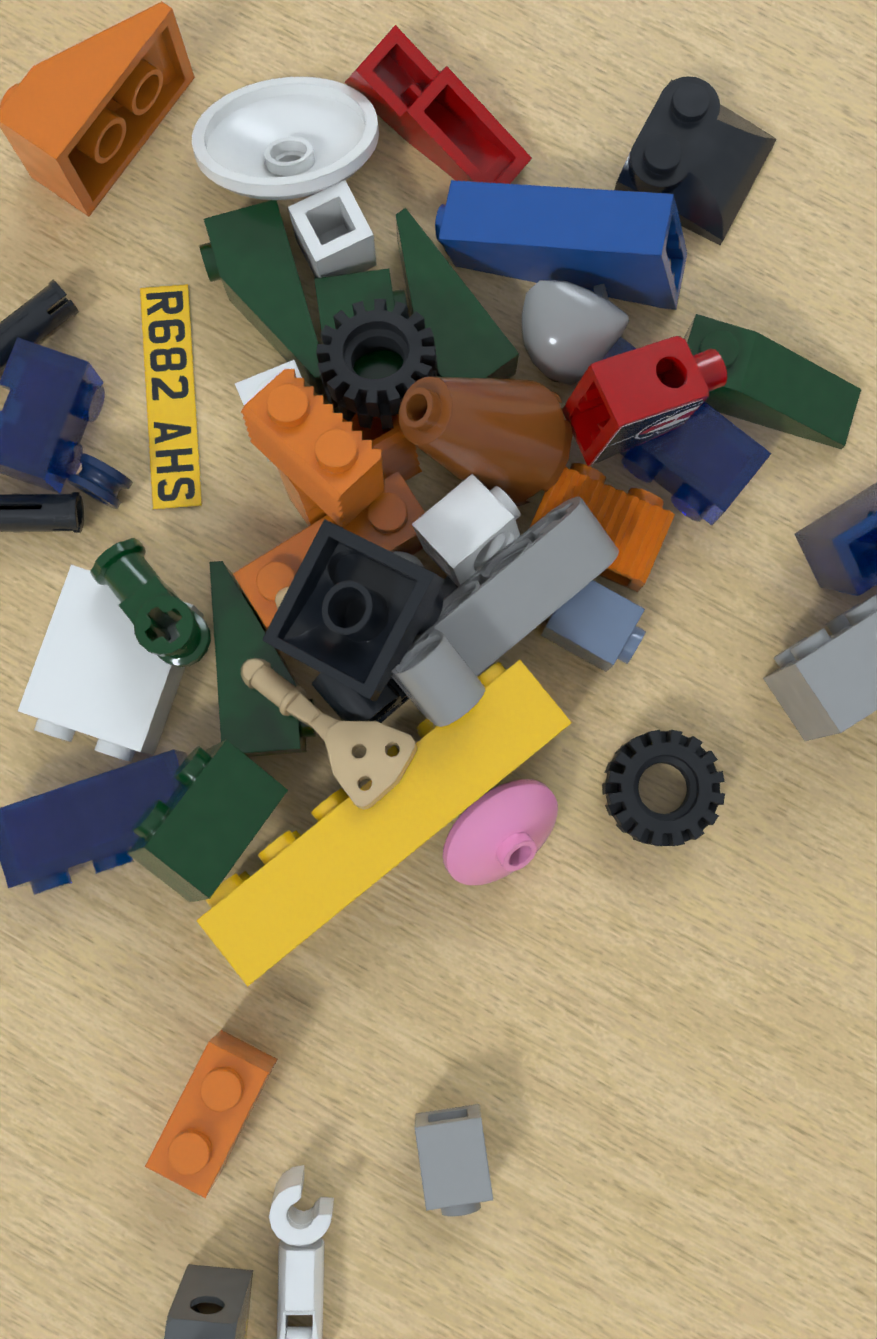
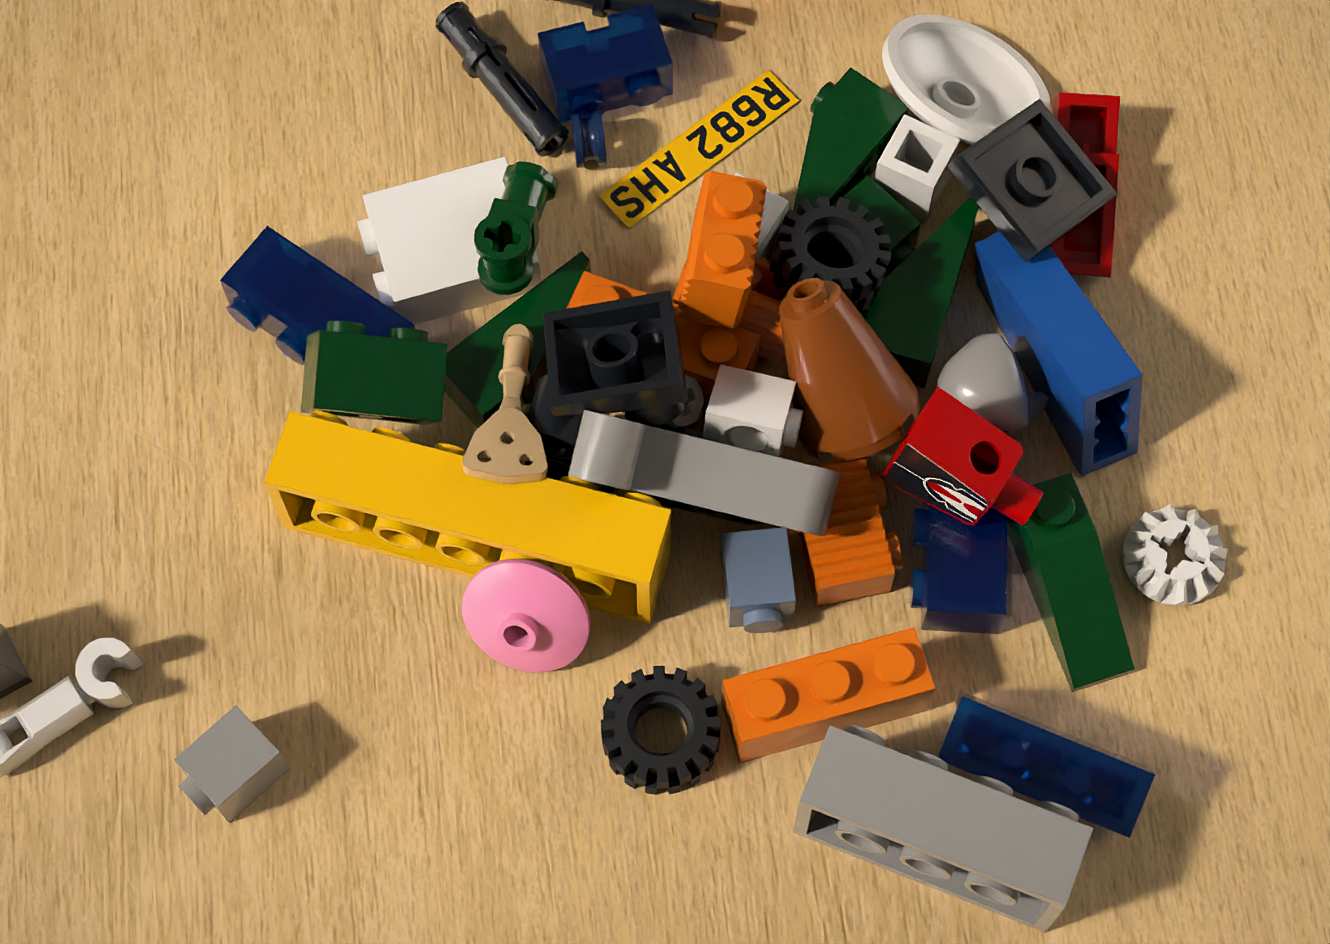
camera: 55 degrees right, 15 degrees down
orange brick [145,1030,278,1198] -> none
black slope [614,76,777,246] -> none
none -> orange brick [721,627,936,763]
none -> black tile [947,99,1117,263]
none -> white gear [1122,504,1228,606]

